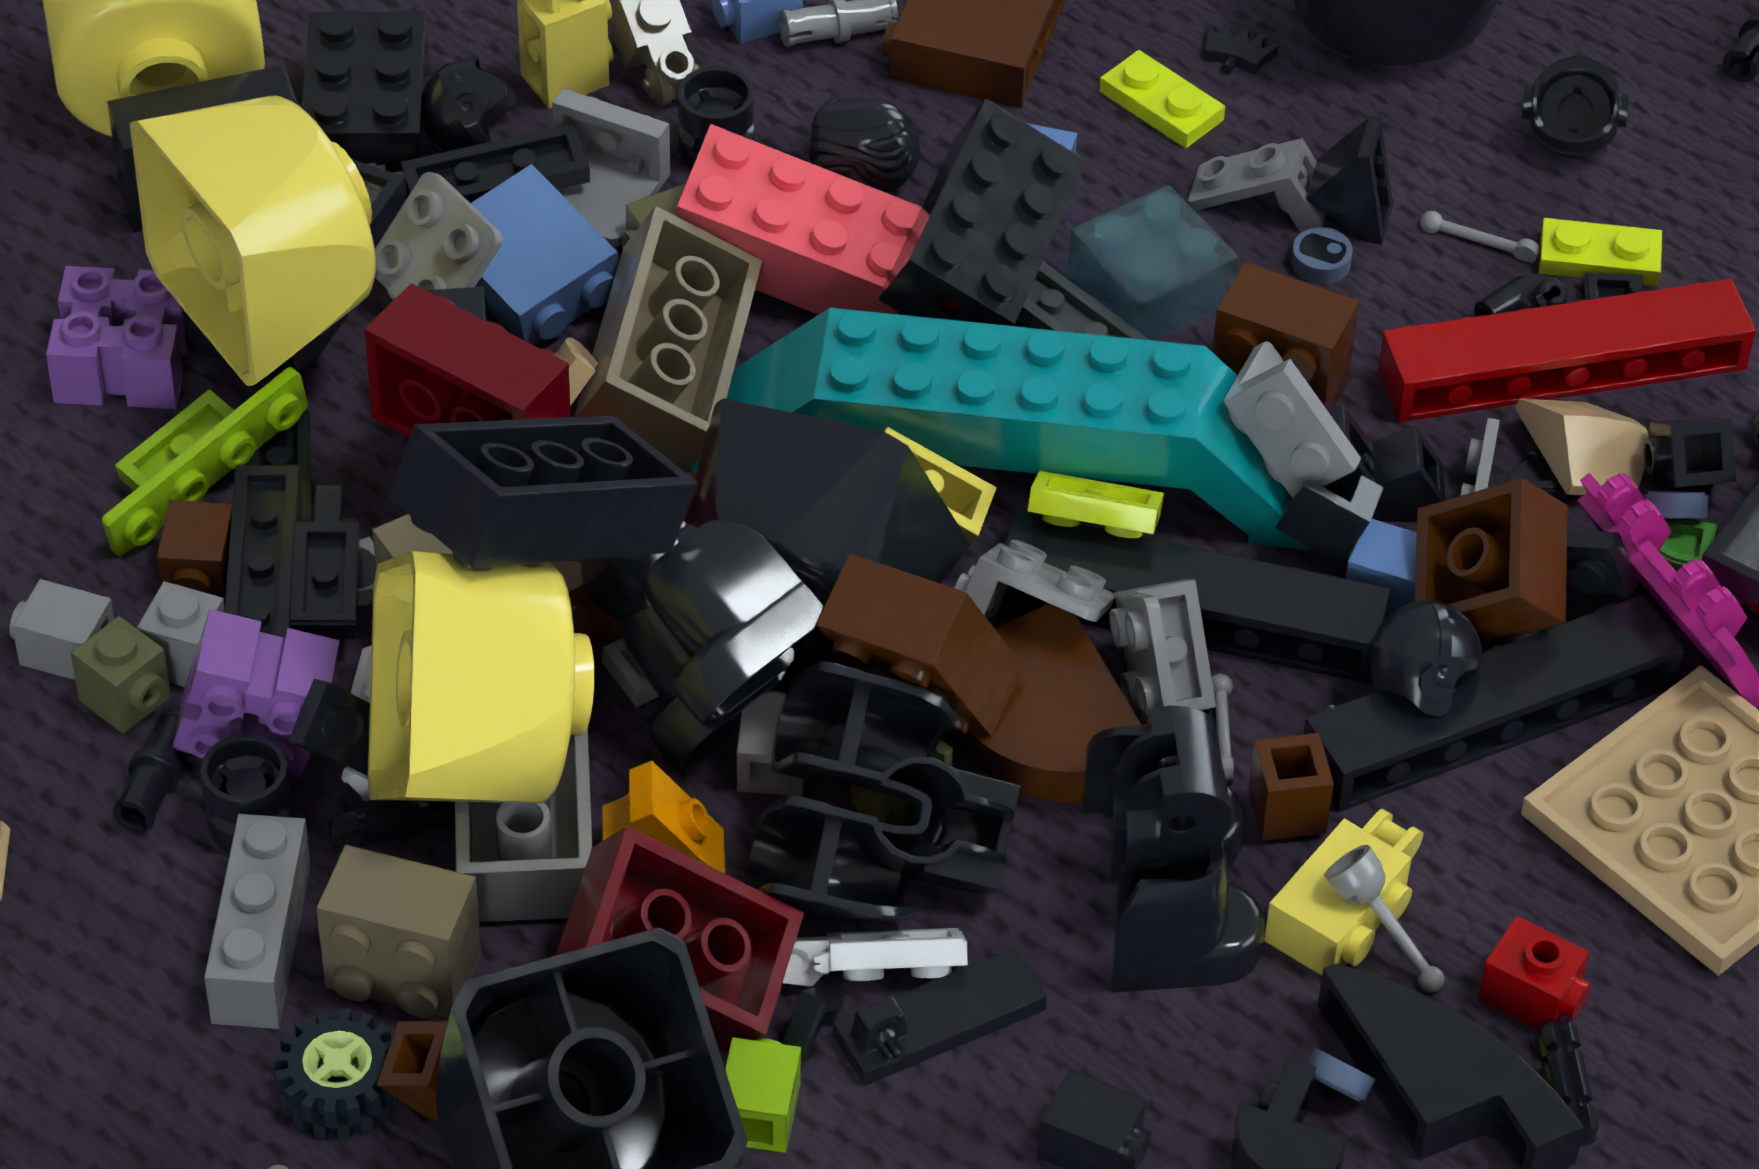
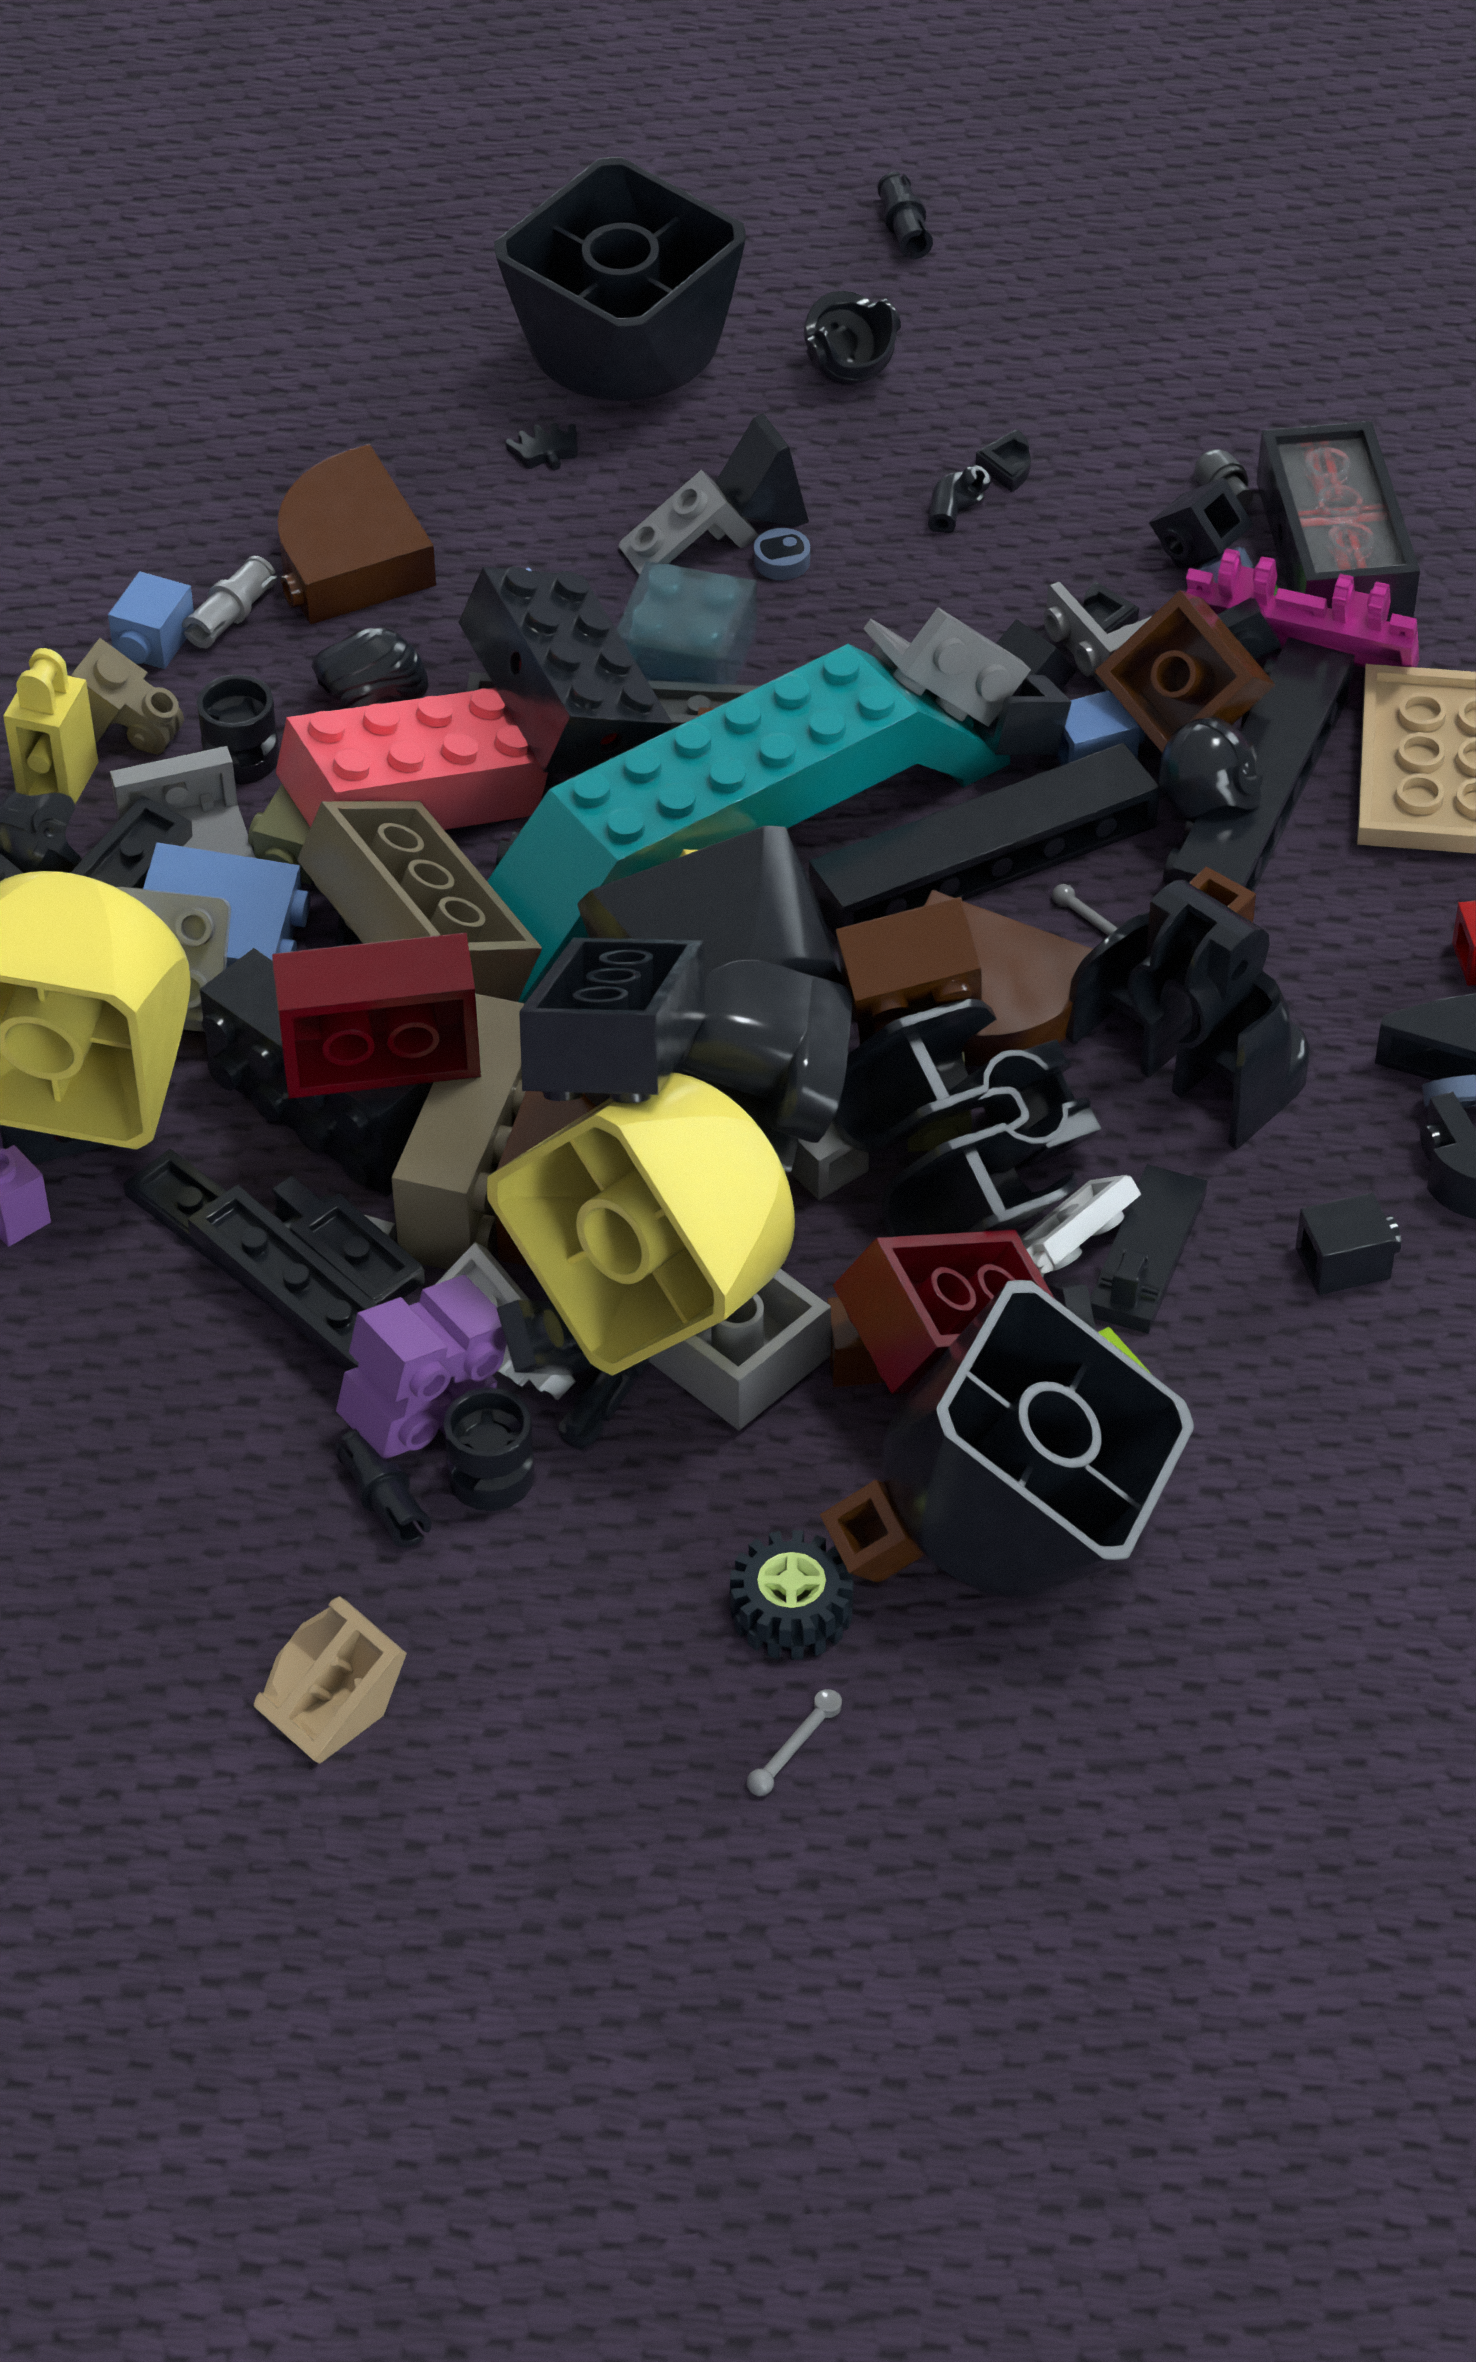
camera: 40 degrees left, 0 degrees up
light grey brick [9,579,114,680] -> none
olive brick [71,616,171,734] -> none
lime bracket [101,367,308,557] -> none
light grey brick [137,581,225,687] -> none
reddish brown brick [157,500,233,601] -> none
light grey brick [205,814,311,1029] -> none
dark tan brick [316,845,481,1018] -> none
light orange brick [602,761,725,873] -> none
light grey bracket [954,540,1115,625] -> none
neon yellow plate [1028,470,1164,538] -> none
neon yellow plate [1099,50,1225,149] -> none
light grey bracket [1109,578,1216,723] -> none
reddish brown brick [1212,262,1360,410] -> none
light yellow brick [1264,809,1423,975] -> none
light grey hinge [1324,845,1445,993] -> none
red brick [1378,279,1756,423] -> none
light grey hinge [1420,211,1540,263] -> none
tan slope [1514,398,1649,495] -> none
neon yellow plate [1539,218,1662,286] -> none

